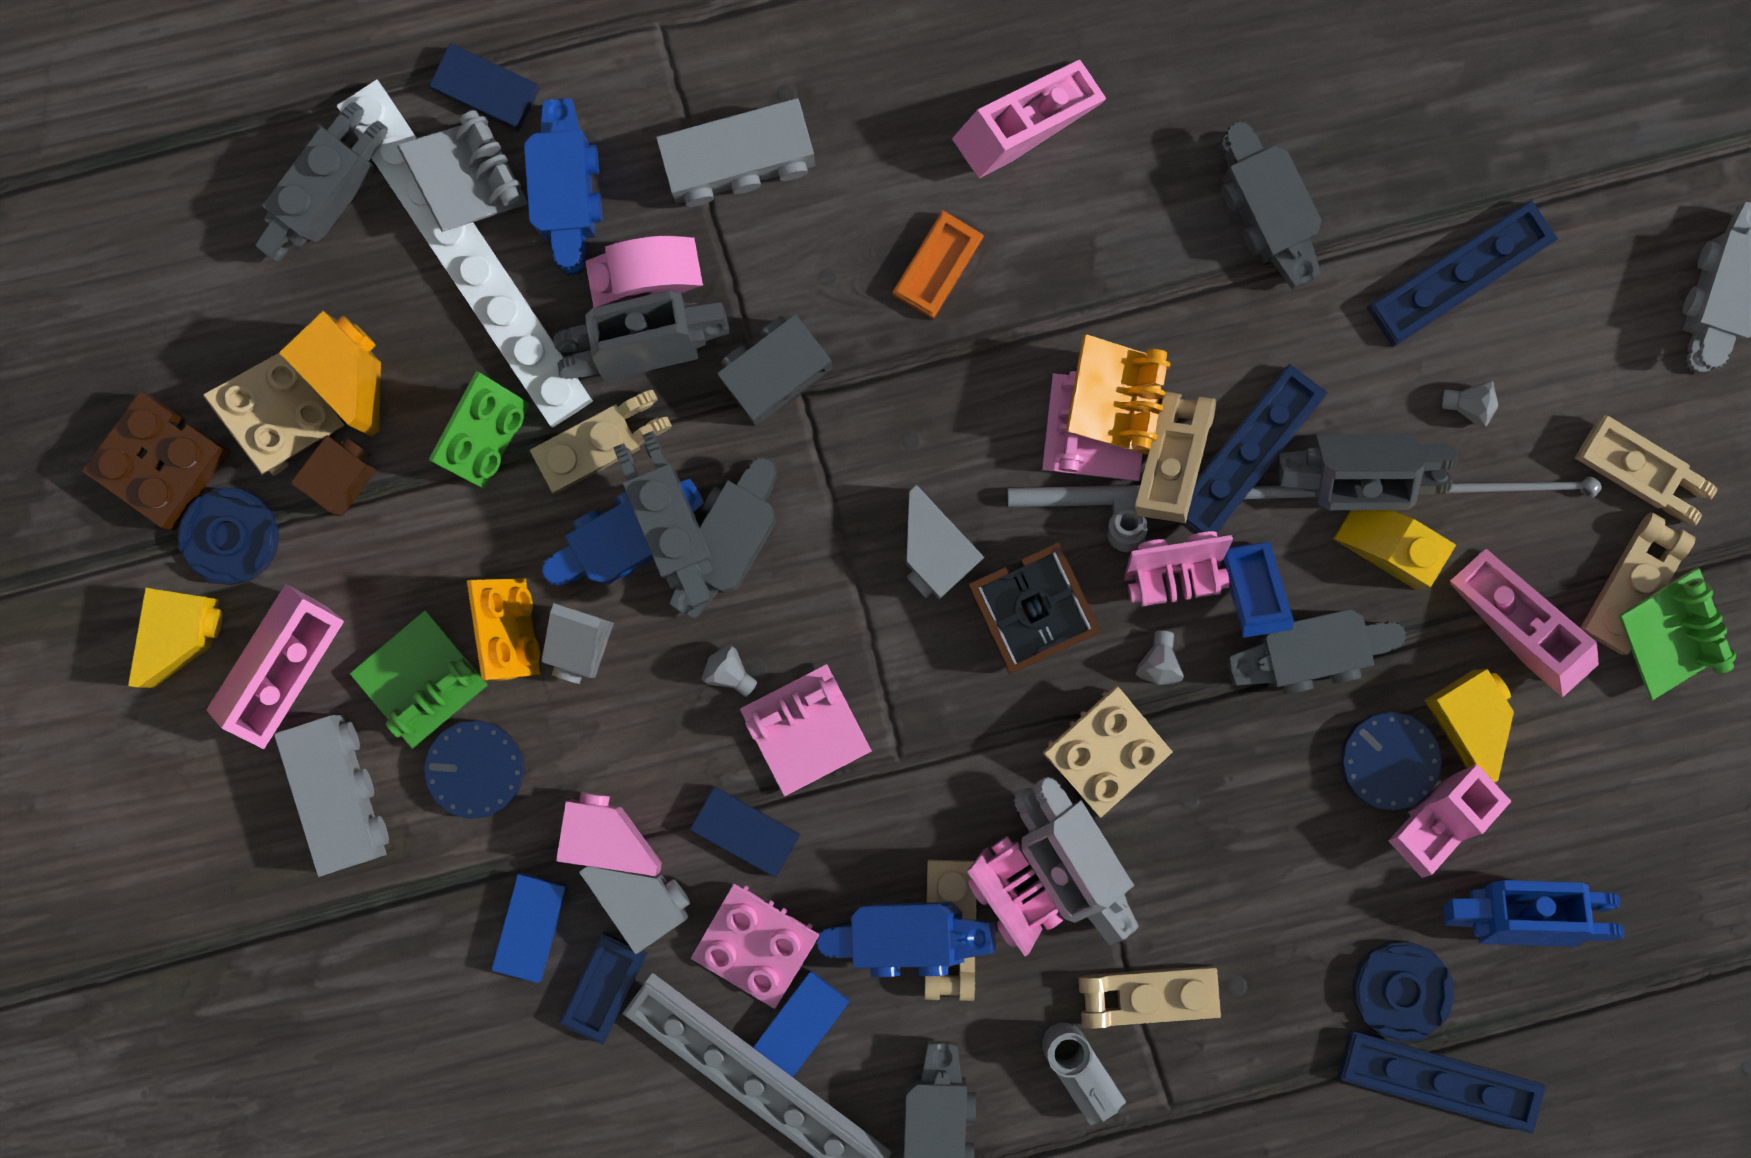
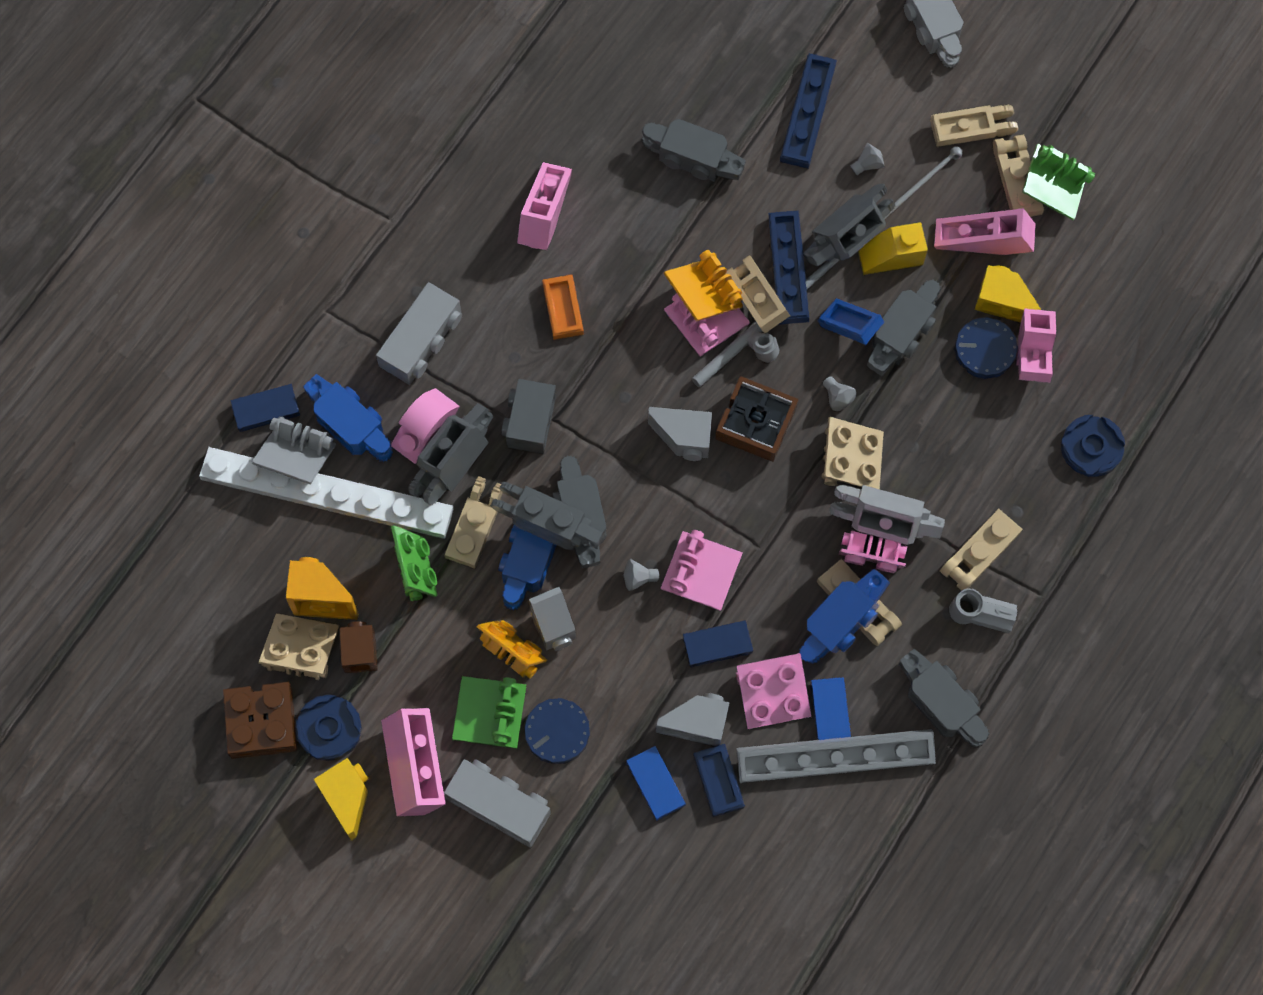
camera: 45 degrees left, 15 degrees down
dark grey hinge [255,102,388,261] -> none
bright pink slope [556,792,662,876] -> none
bright pink hinge [1124,531,1233,607] -> none
dark blue tile [1337,1029,1546,1134] -> none
blue hinge [1443,880,1625,947] -> none

